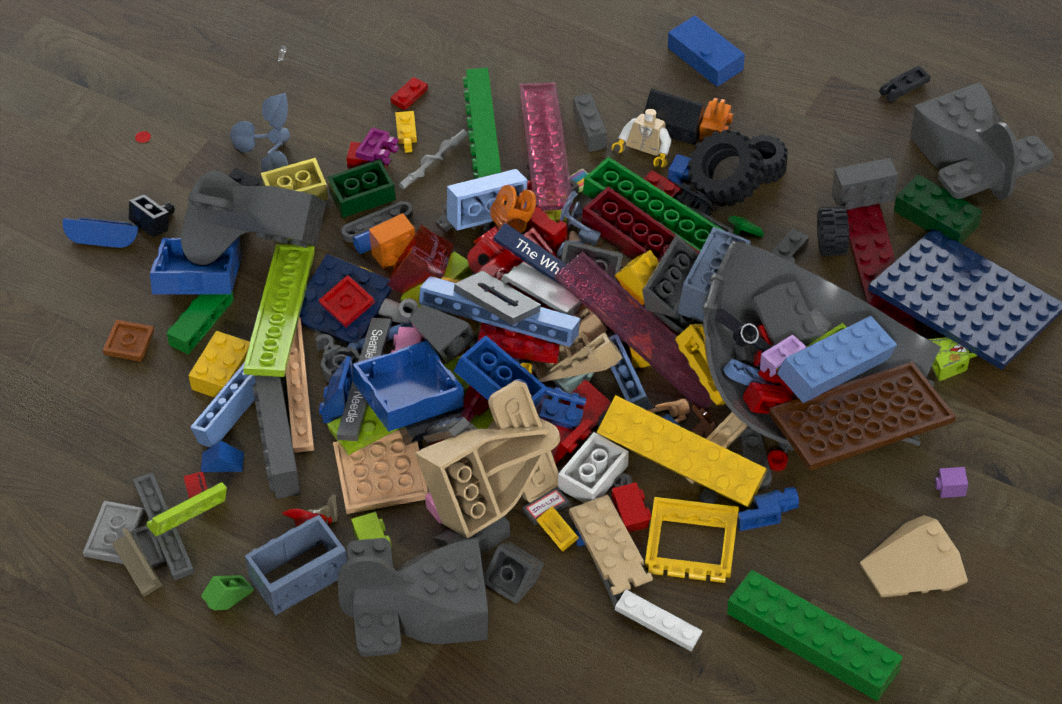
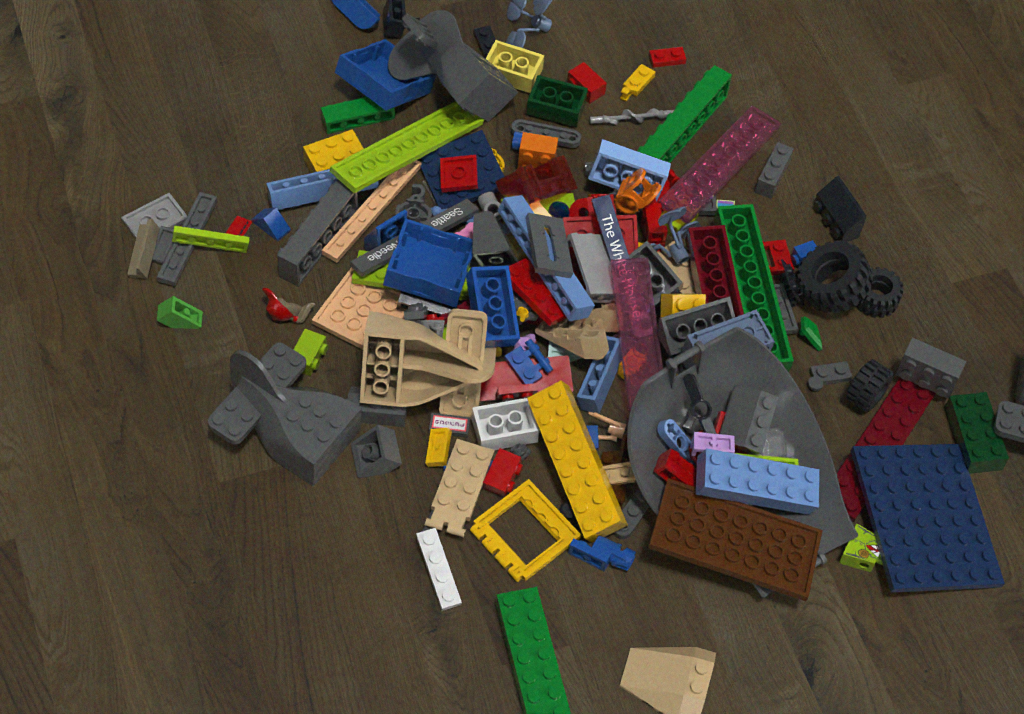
camera: 35 degrees right, 5 degrees up
dark orange plate [103,320,155,362] -> none
sand blue hose [245,515,347,615] -> none
magenta plate [356,127,399,165] -> none
torso [611,109,671,167] -> none
blue brick [668,16,745,87] -> none
orange brick [699,98,734,141] -> none
red tile [767,450,788,471] -> none
medium lavender brick [935,467,968,498] -> none
none -> clear blue hat [549,201,570,218]

